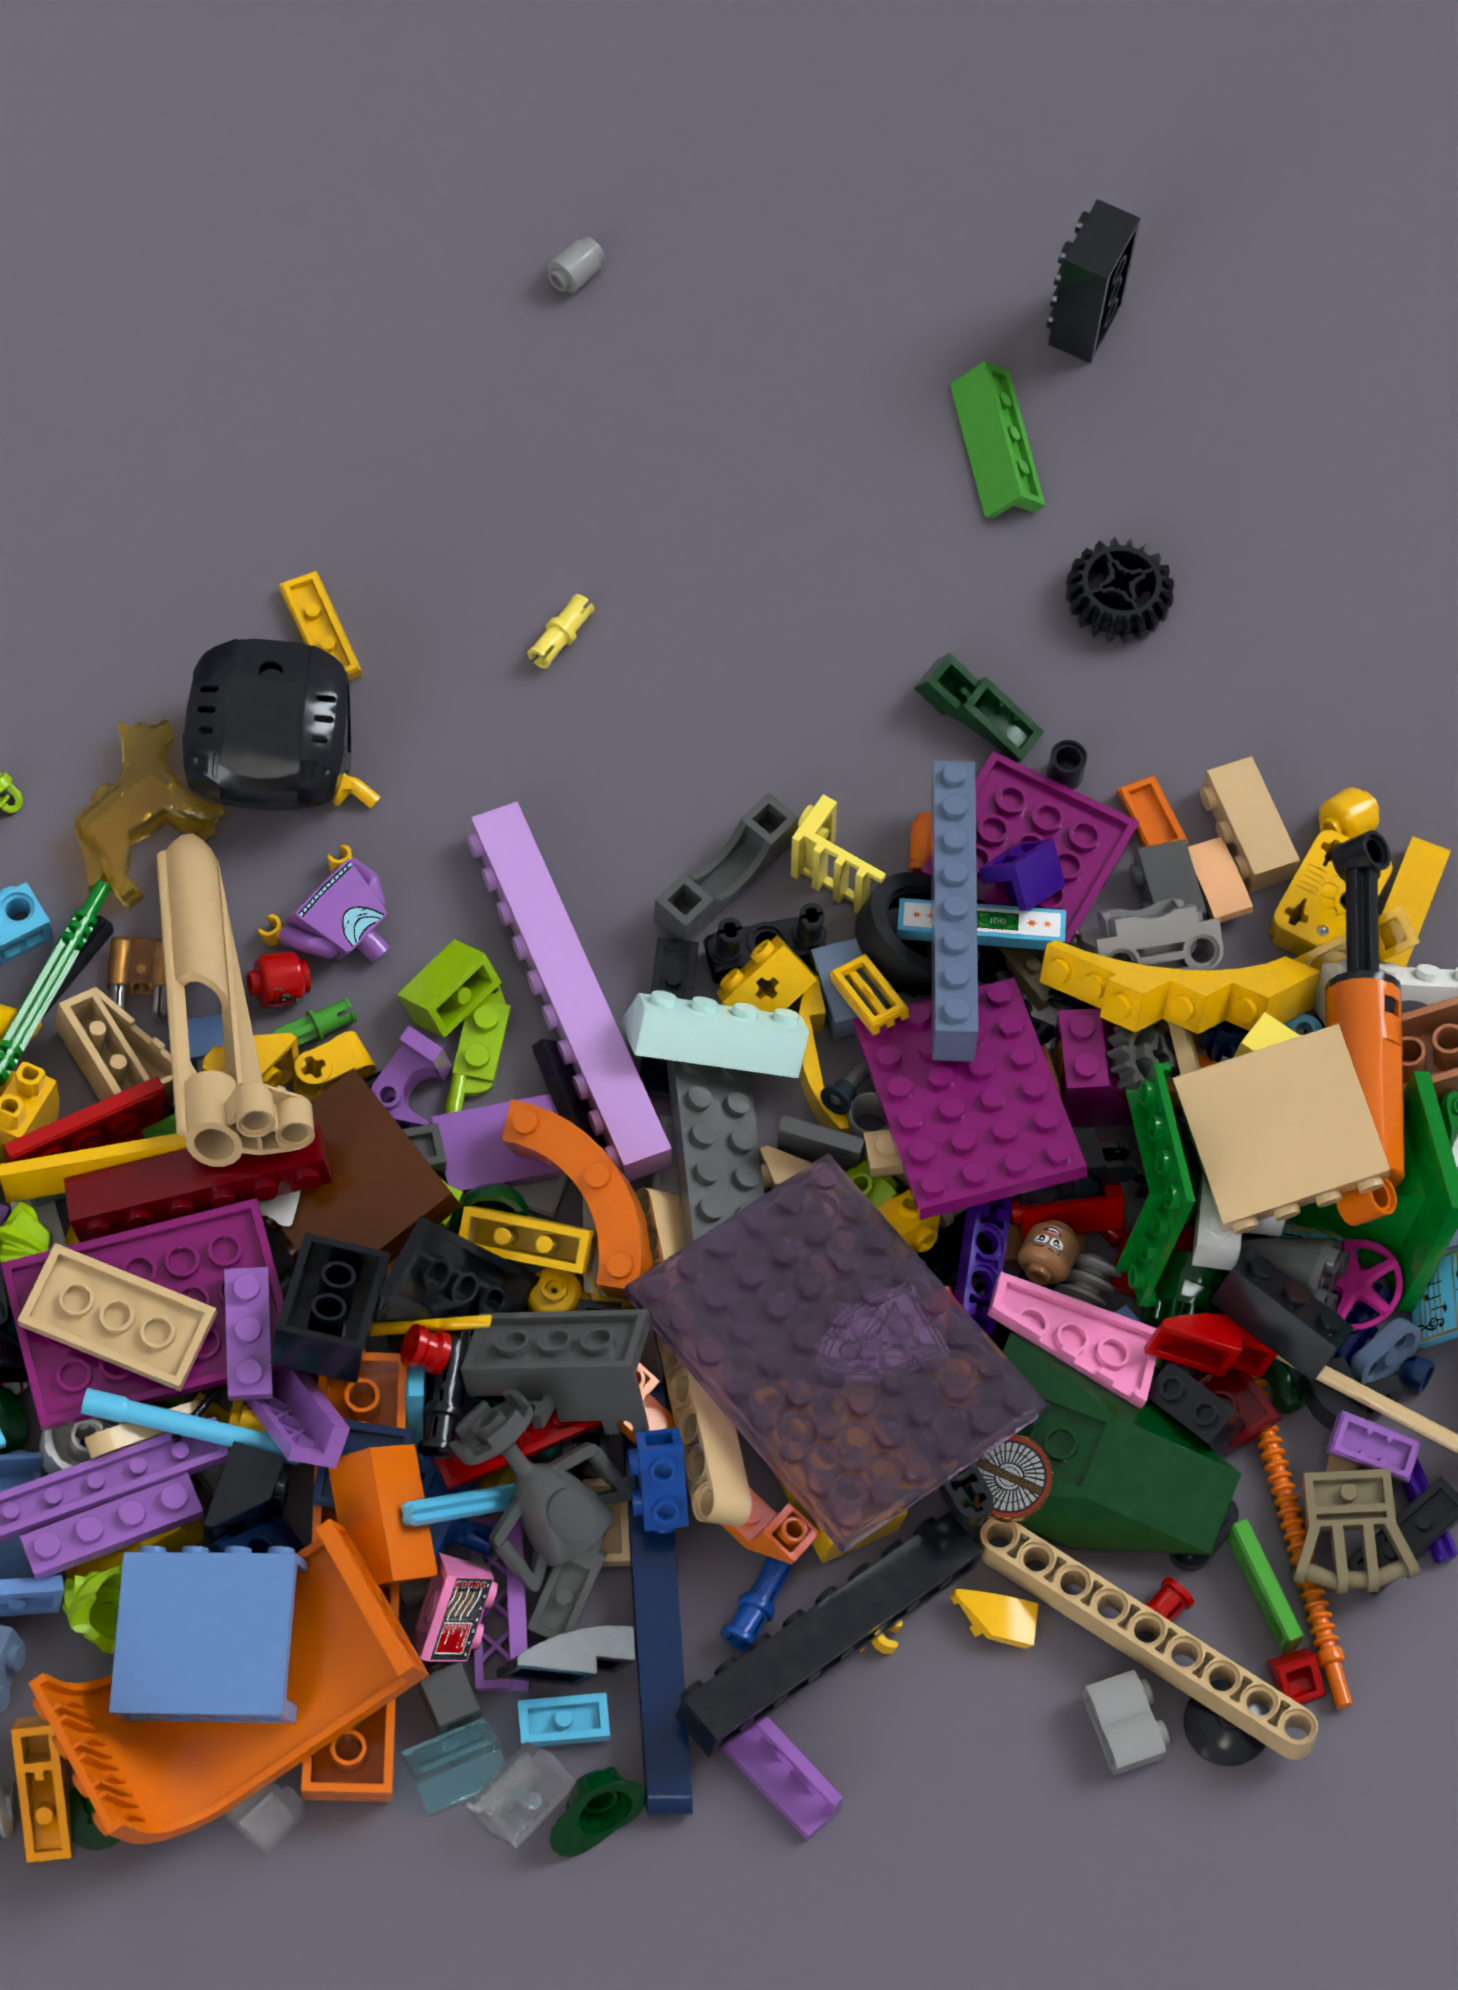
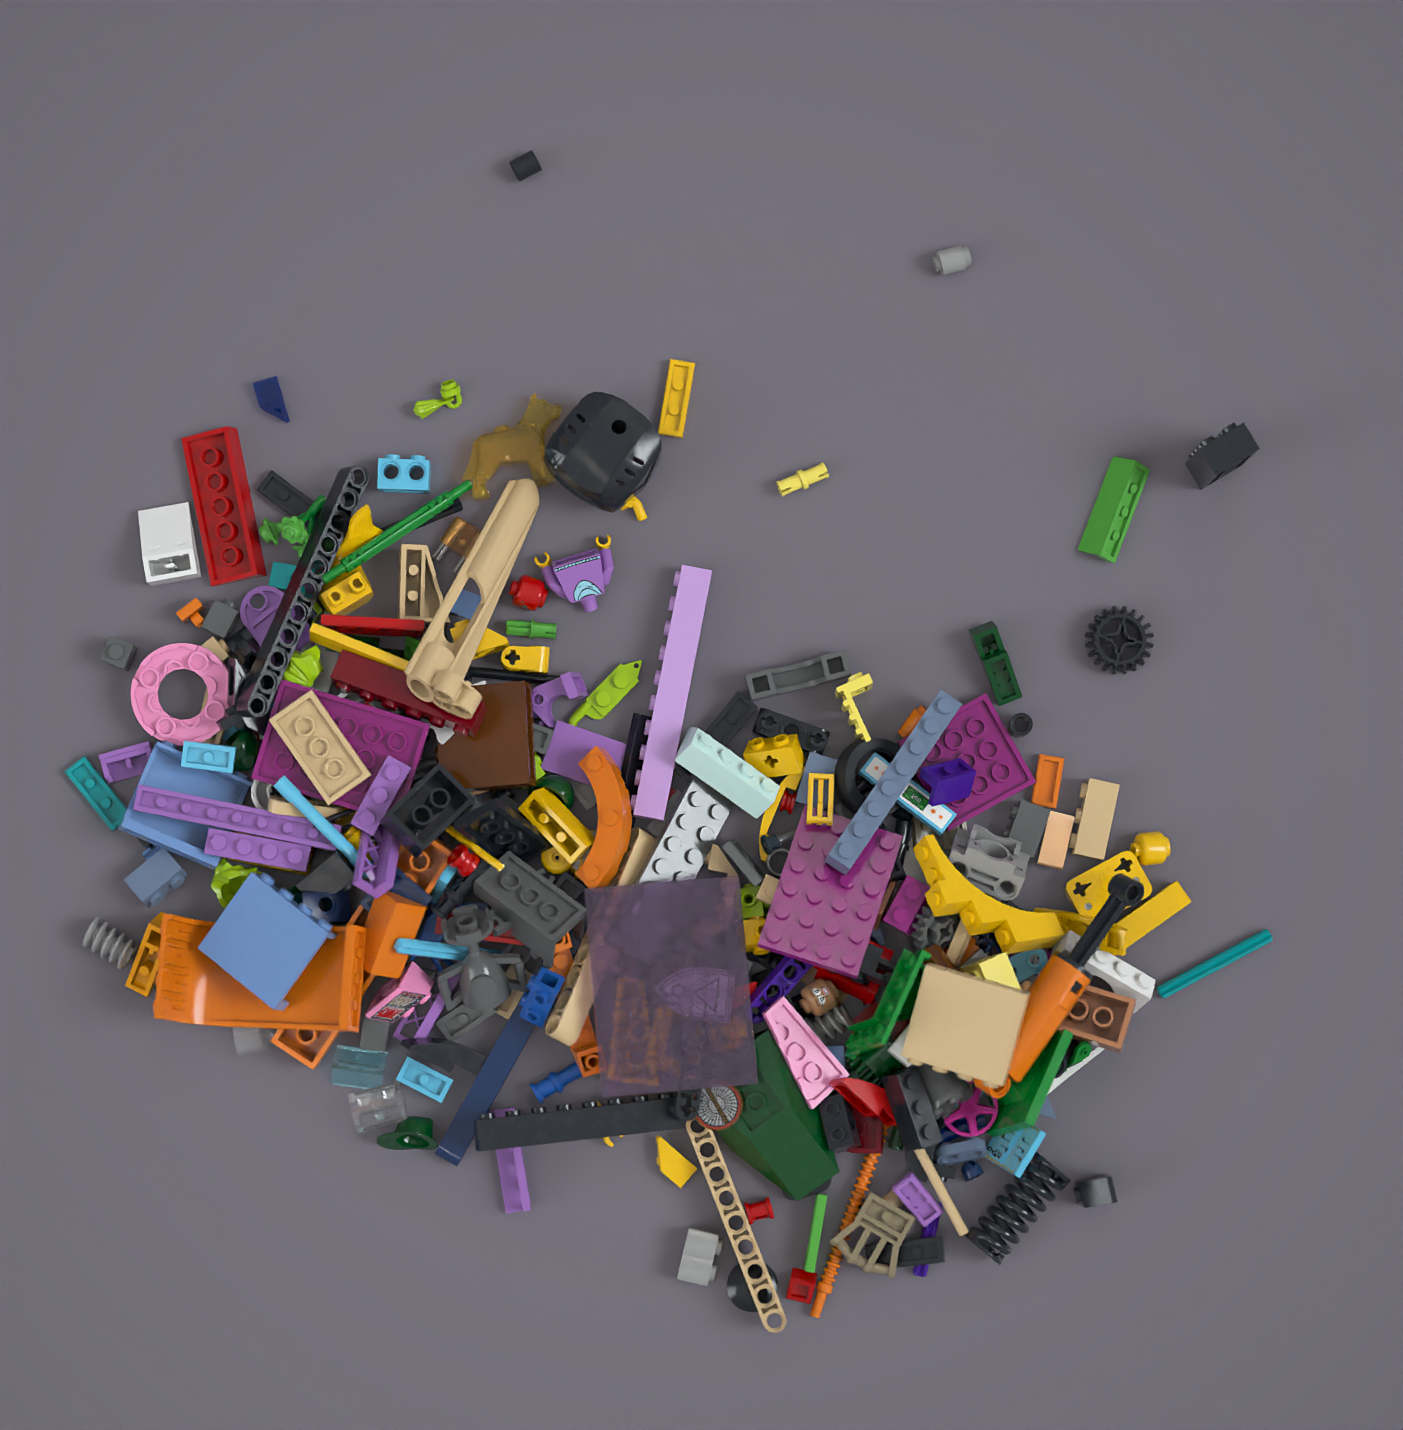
camera: 35 degrees right, 20 degrees up
lime brick [397,939,502,1038] -> none
none -> red bush [779,789,797,815]

